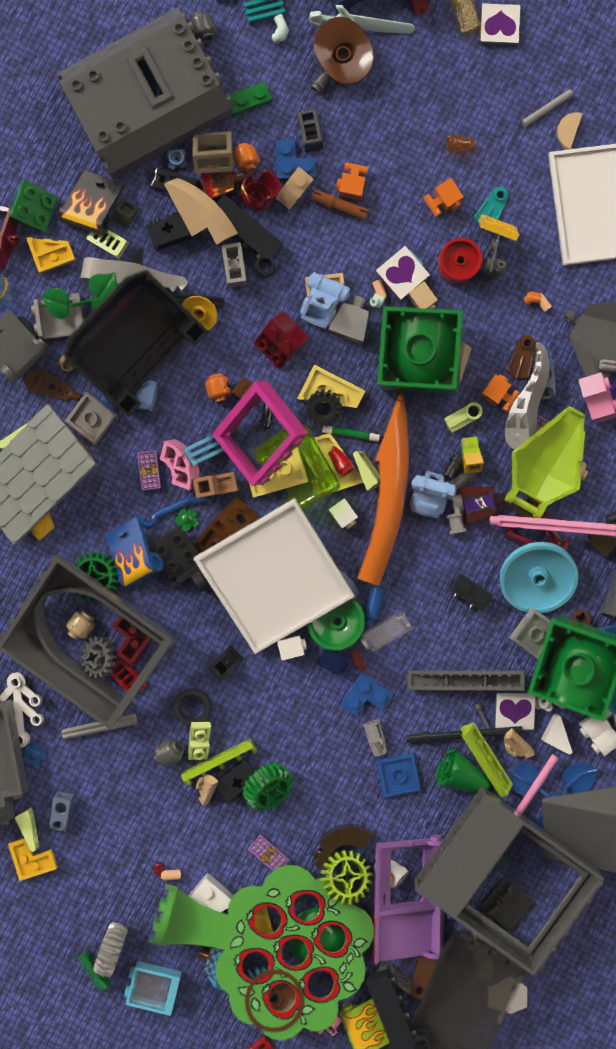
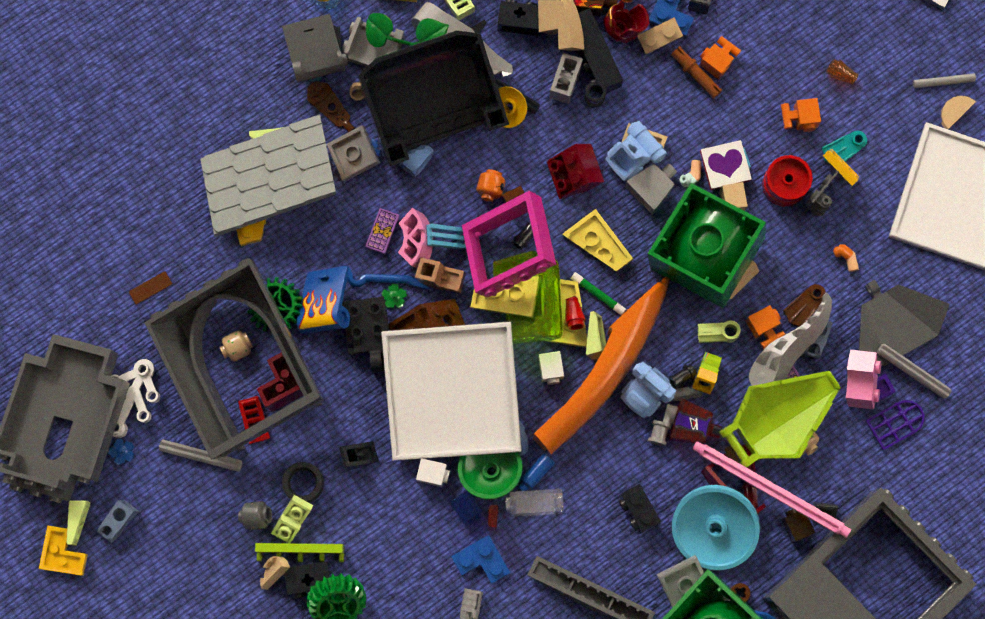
camera: 25 degrees right, 10 degrees down
dark grey gear [81,636,117,679] -> none
black tyre [306,389,342,427] -> none

